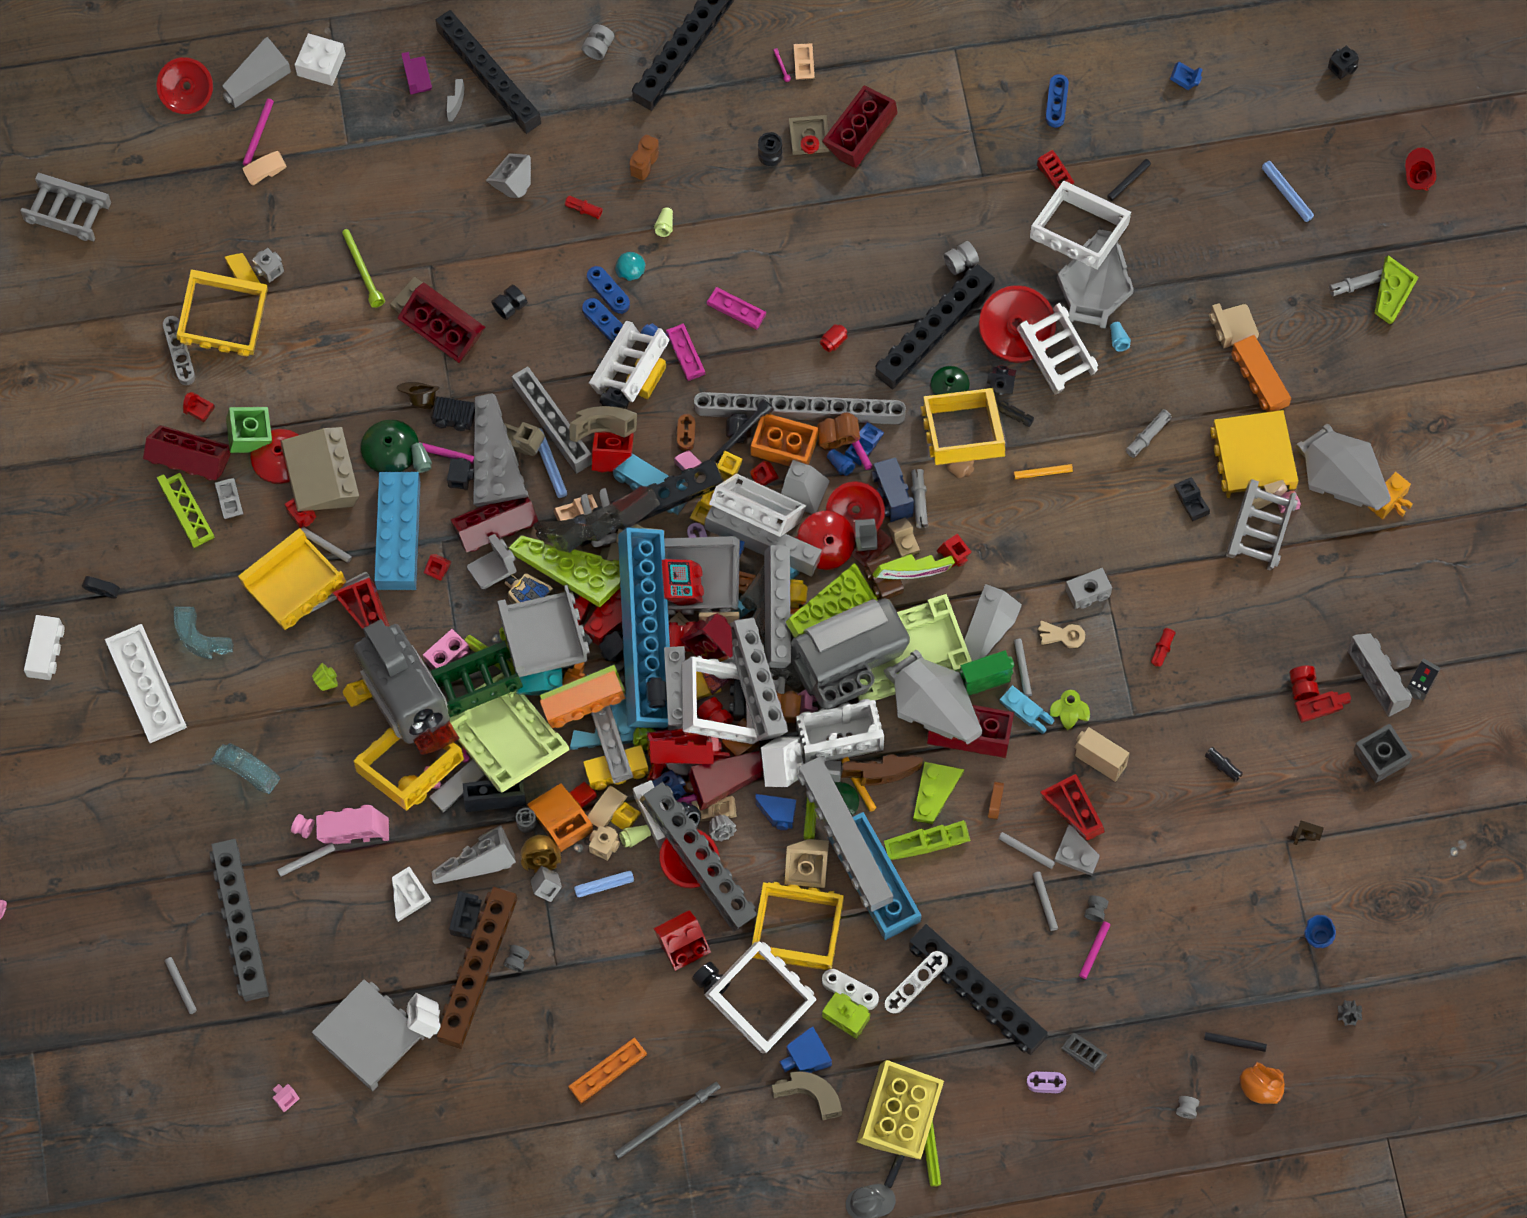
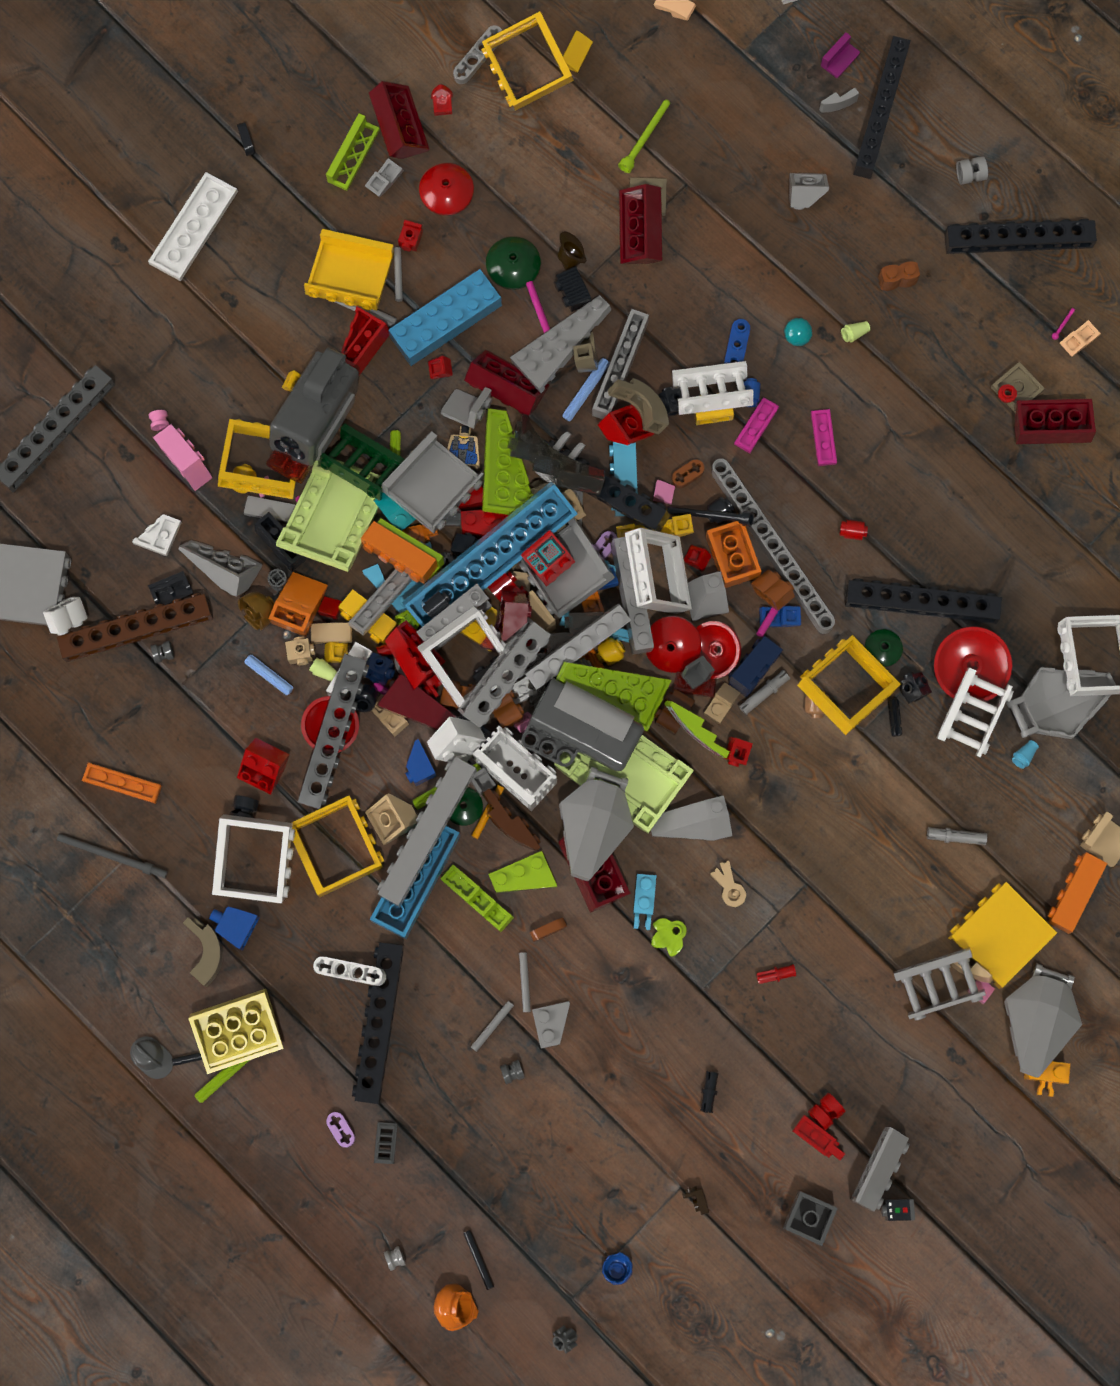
camera: 55 degrees right, 10 degrees up
white brick [24,615,65,680] -> none
clear light blue arch [174,606,234,659] -> none
clear light blue arch [212,743,281,794] -> none
bright green slope [226,407,272,453] -> none
light grey brick [253,248,284,283] -> none
light grey bar [277,843,335,877] -> none
dark tan slope [281,427,359,511] -> none
lime piece [312,663,338,691] -> none
sand green cone [411,443,432,473] -> none
bright pink brick [423,629,470,670] -> none
black brick [447,458,474,490] -> none
black wheel [491,284,528,320] -> none
light grey panel [531,866,562,902] -> none
light nougat slope [554,494,597,528] -> none
red axle [565,196,603,219] -> none
blue plate [587,266,630,314] -> none
red wheel [697,697,734,724] -> none
light grey piece [709,815,737,841] -> none
black wheel [758,132,783,166] -> none
white plate [822,969,879,1010] -> none
lime brick [822,992,870,1039] -> none
blue cone [827,449,855,476] -> none
light grey wheel [943,241,979,275] -> none
green brick [960,650,1014,696] -> none
light orange bar [1014,464,1073,479] -> none
light grey bar [1014,639,1032,697] -> none
red wedge [1040,774,1105,841] -> none
light grey brick [1065,568,1112,609] -> none
tan brick [1075,727,1129,782] -> none
dark pink bar [1079,921,1110,979] -> none
black slope [1174,477,1210,522] -> none

